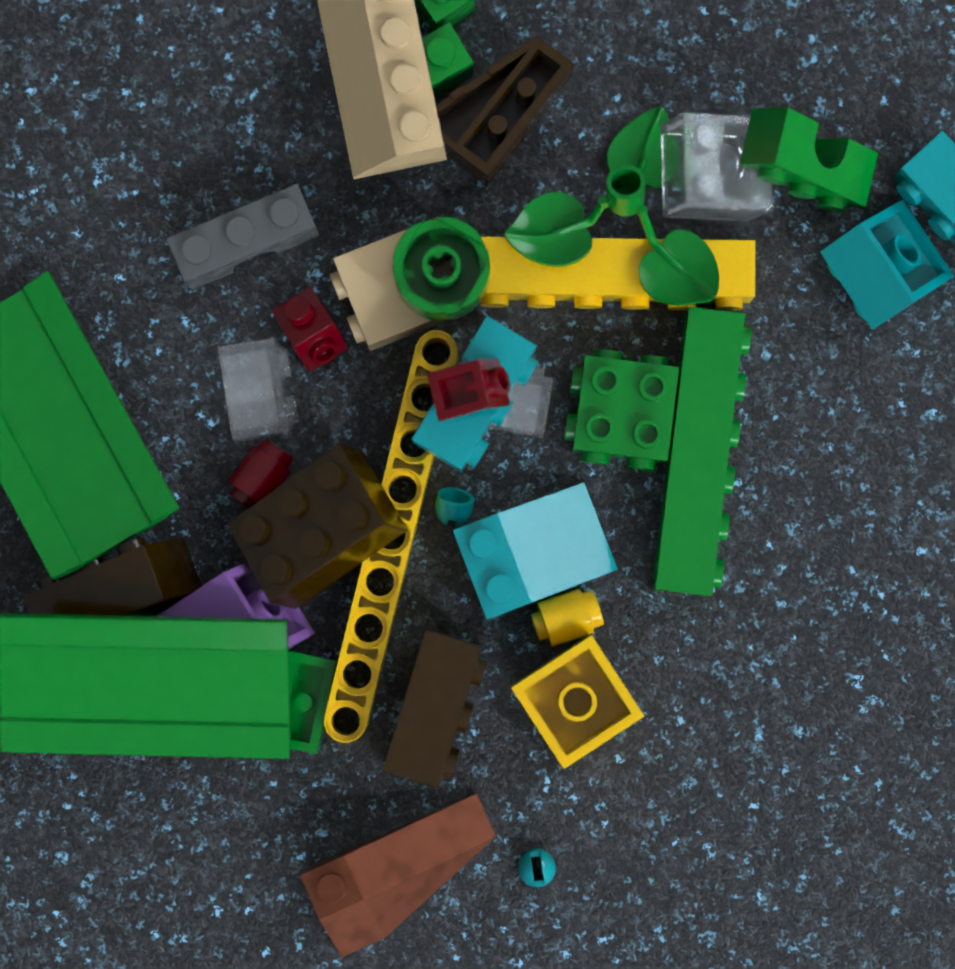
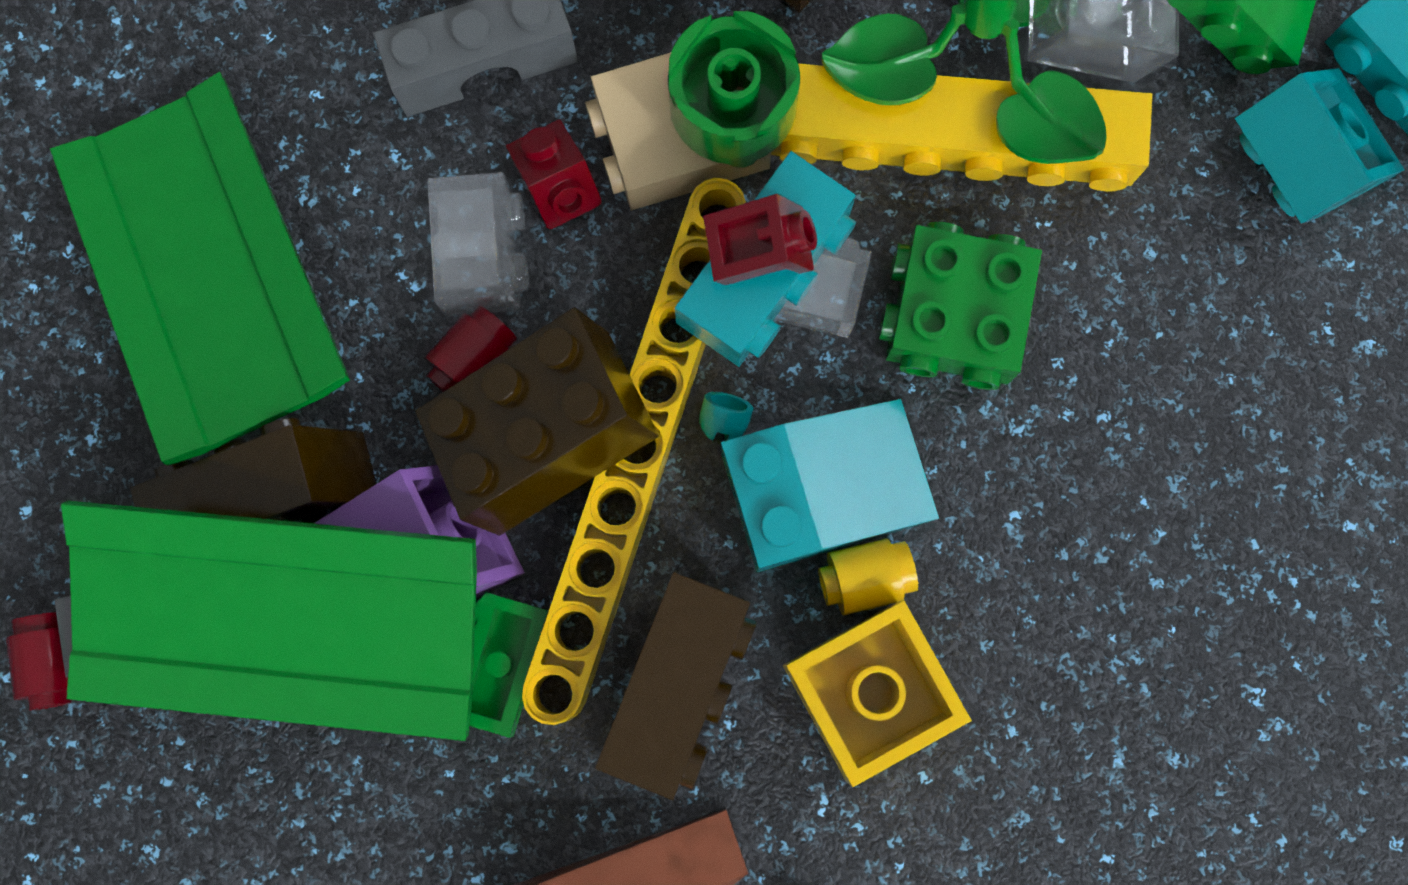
camera: 10 degrees right, 5 degrees down
green brick [651,307,752,596] -> none

